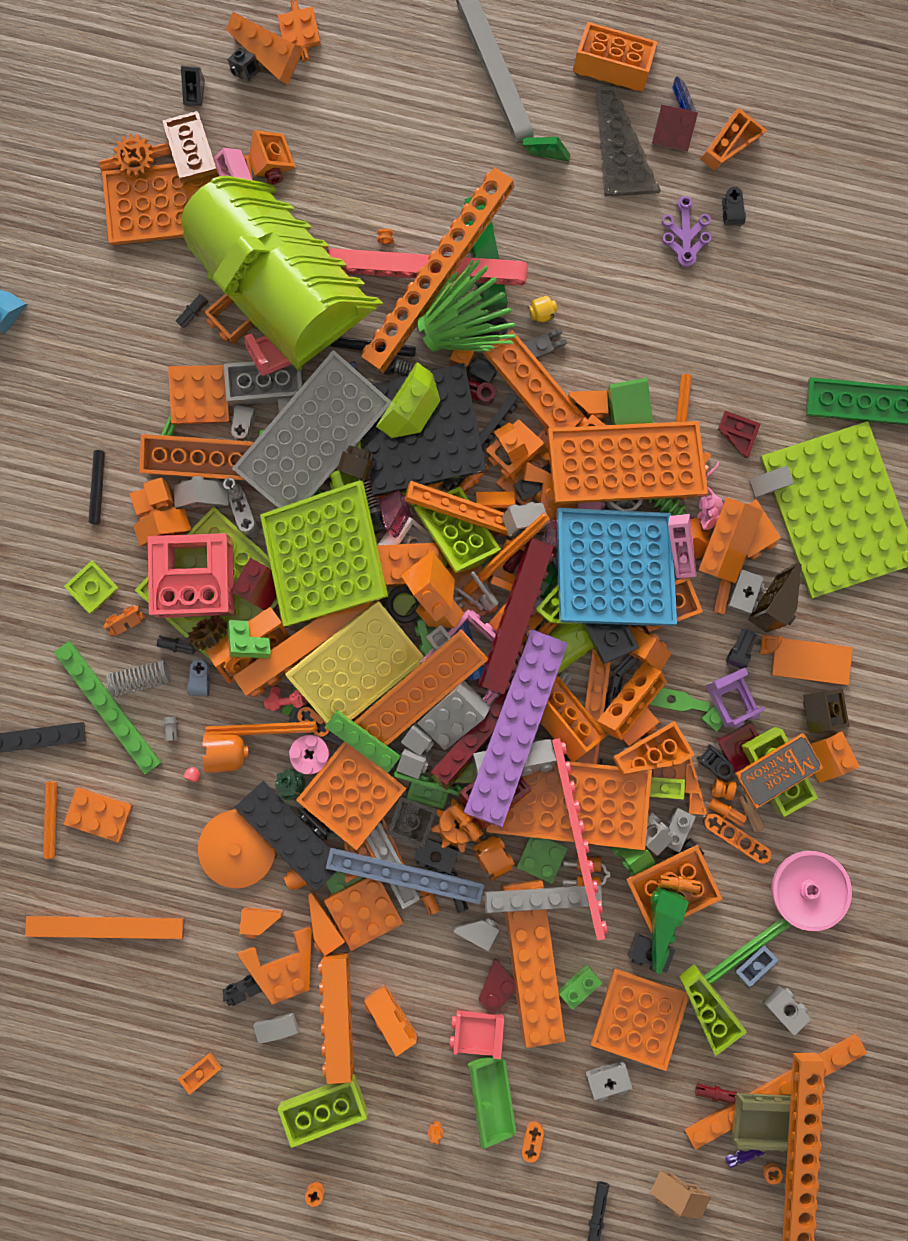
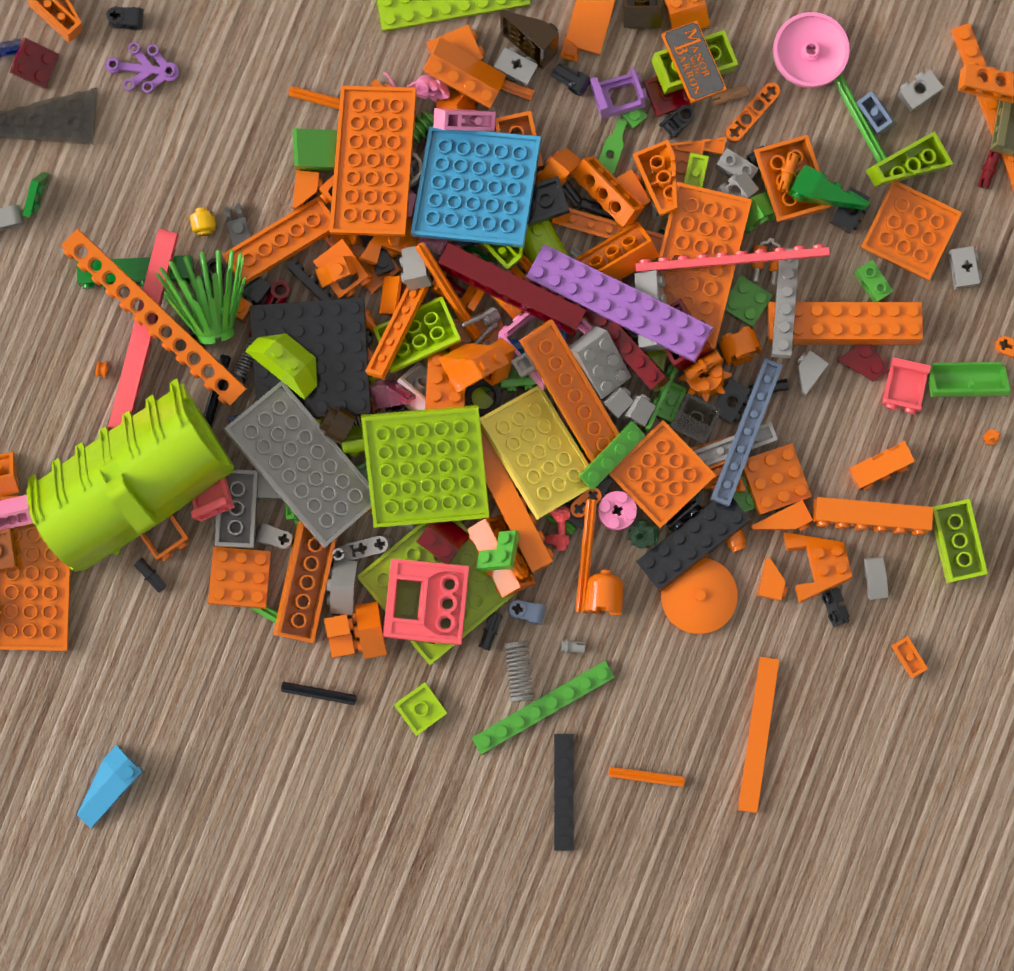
camera: 80 degrees left, 0 degrees up
orange plate [63,787,133,843] -> none
orange hinge [104,604,145,636] -> none
coral hinge [183,767,200,783] -> none
dark brown gear [187,615,228,651] -> none
dark red bush [265,168,283,185] -> none
orange axle [419,890,440,915] -> none
orange axle [708,797,747,826] -> none
orange wheel [712,778,736,801] -> none
dark red wing [717,411,761,459] -> none
light grey slope [750,466,794,498] -> none

